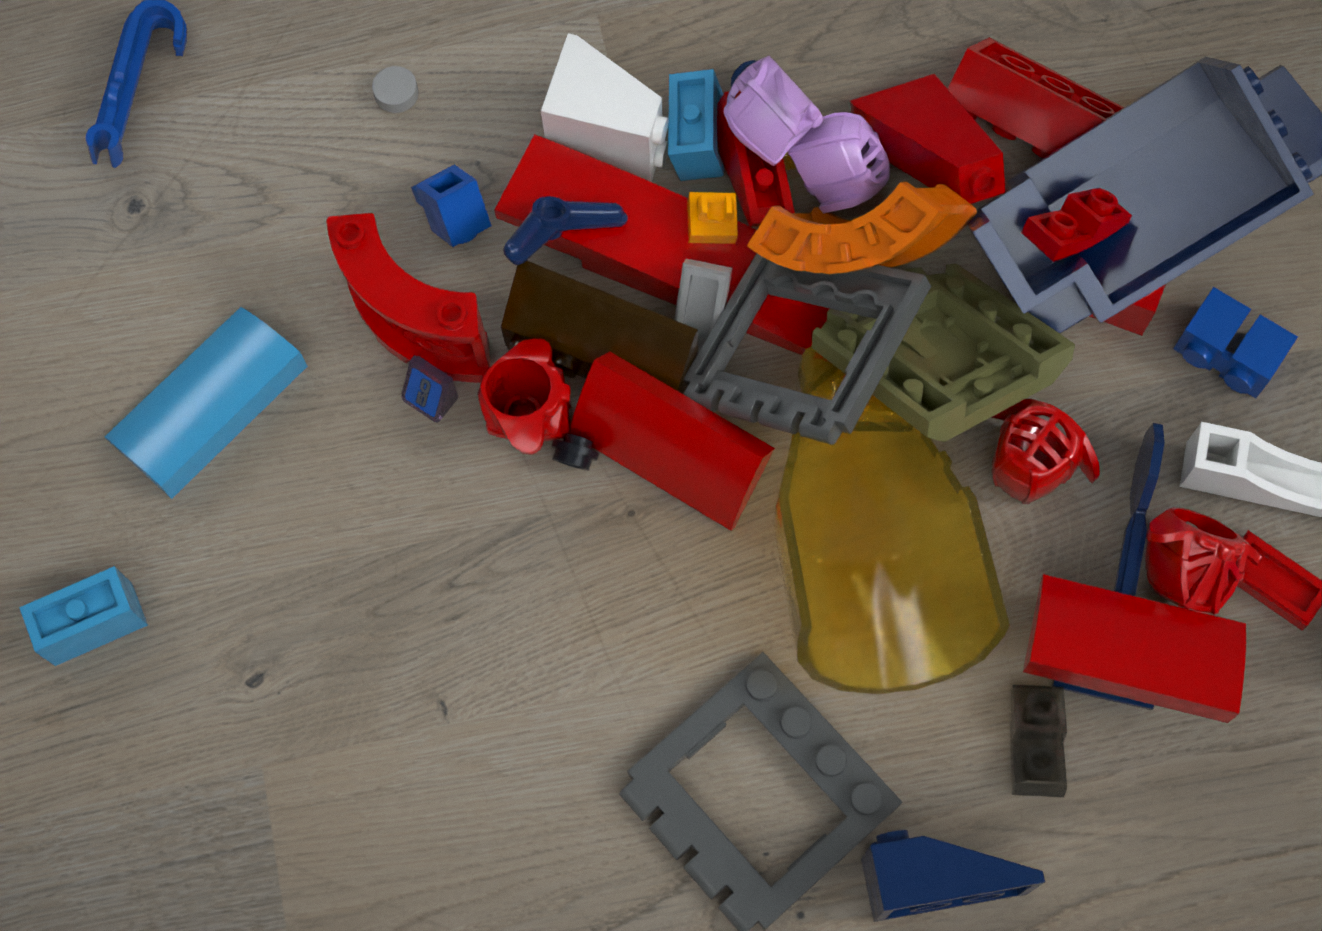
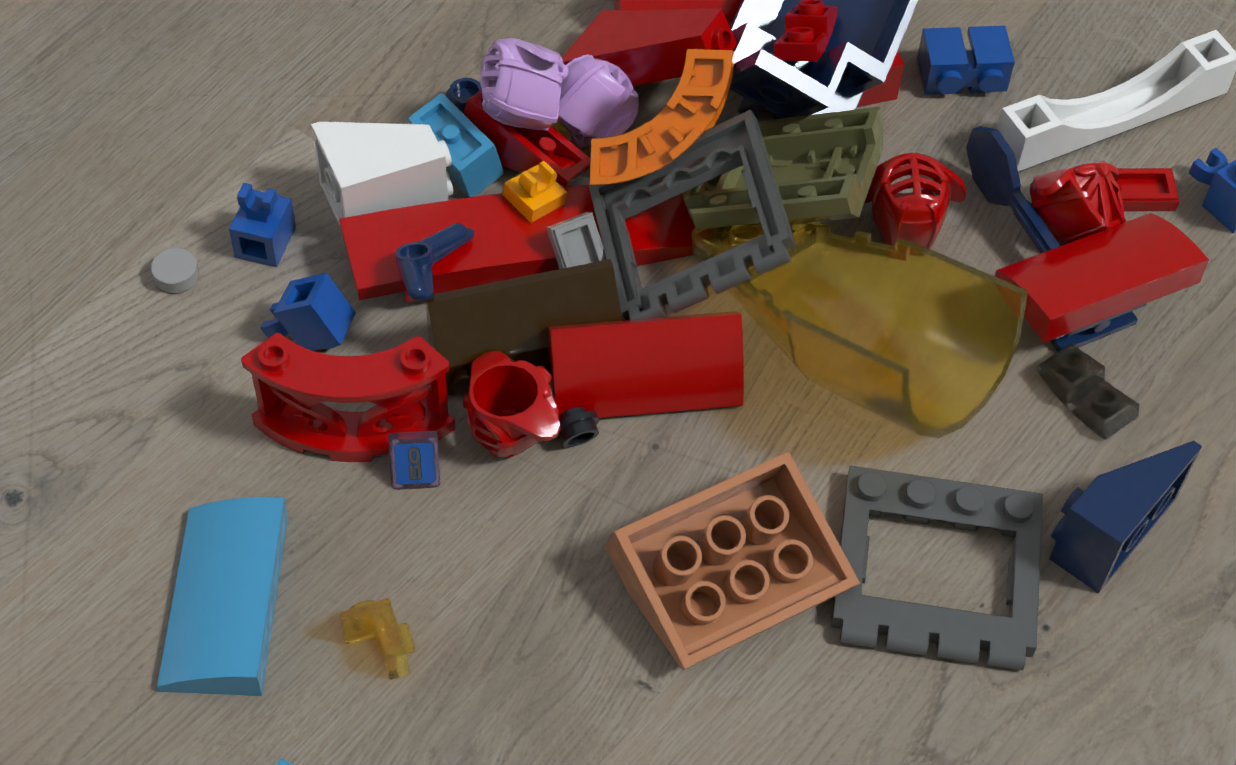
camera: 45 degrees left, 15 degrees down
none -> blue brick [229,183,296,267]
none -> clear yellow bracket [339,598,415,680]
none -> nougat slope [605,451,860,671]

